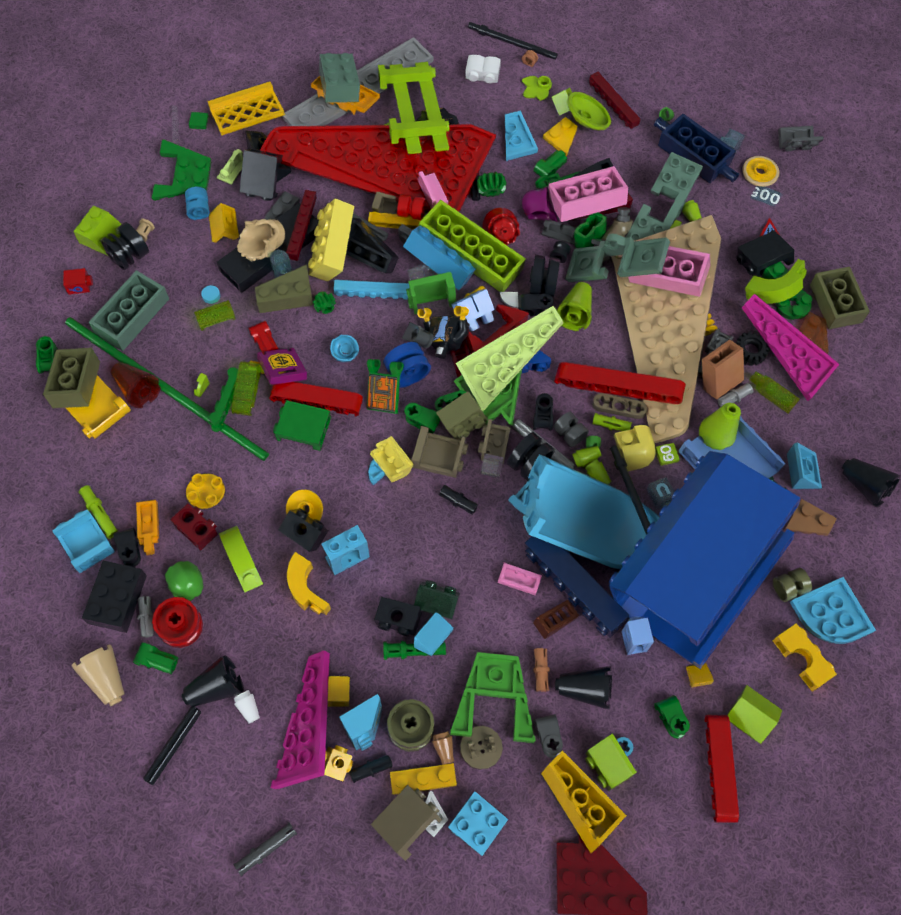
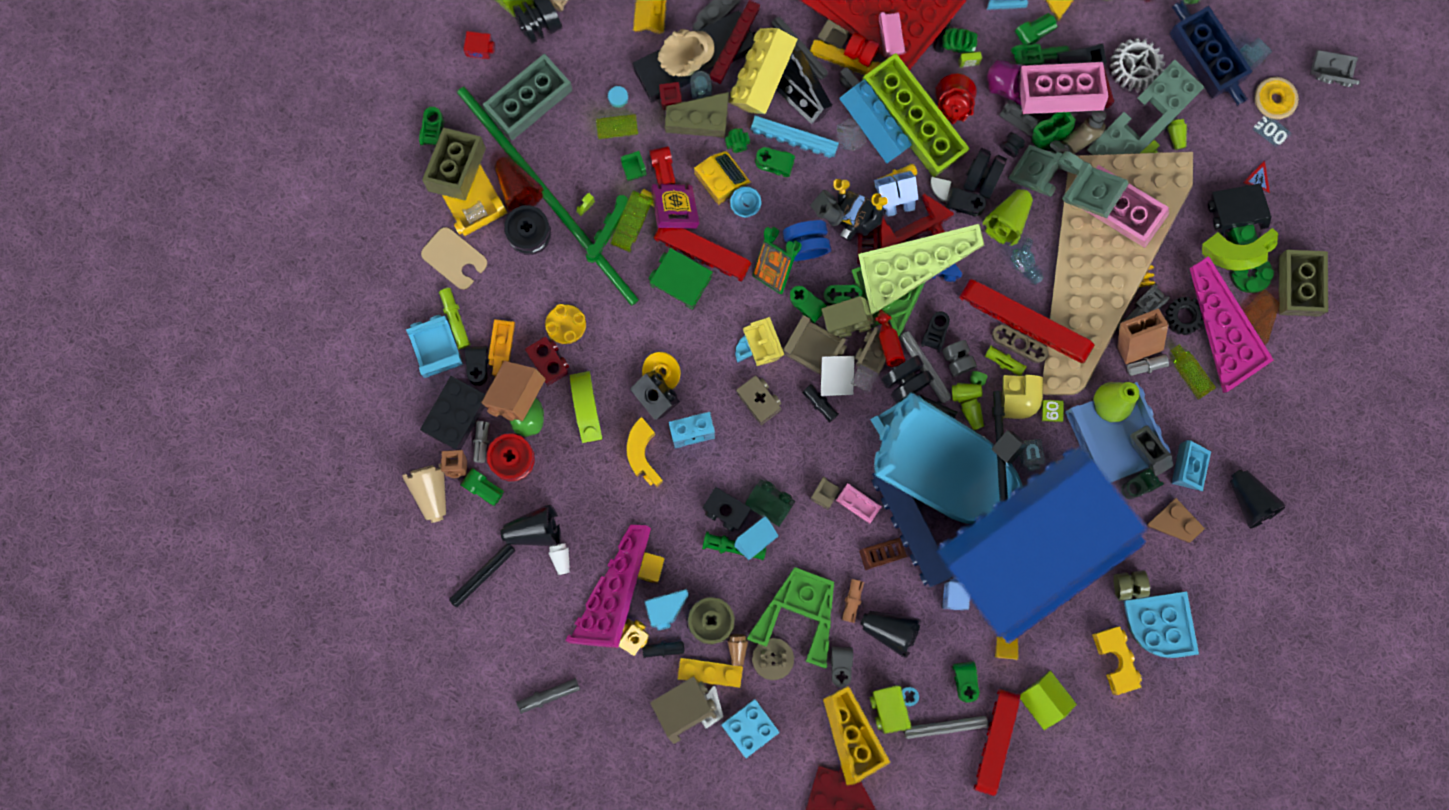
camera: 15 degrees right, 15 degrees up
bright green panel [406,272,456,314] -> none
none -> tan piece [421,227,487,290]
none -> nougat brick [441,450,467,478]
none -> clear bush [462,200,488,225]
none -> nougat brick [481,361,545,421]
none -> black wheel [504,205,551,255]
none -> green panel [620,151,647,182]
none -> dark red panel [659,82,682,111]
none -> yellow slope [694,151,750,205]
none -> dark tan brick [736,375,782,426]
none -> green piece [755,147,795,177]
none -> dark tan panel [810,476,840,510]
none -> white sticker [821,356,855,396]
none -> red wheel [875,309,905,367]
none -> light grey axle [904,716,988,739]
none -> lime tile [959,51,982,67]
none -> dark grey panel [992,430,1028,464]
none -> clear light blue piece [1011,238,1044,285]
none -> white gear [1110,38,1165,93]
none -> dark grey brick [1130,425,1173,476]

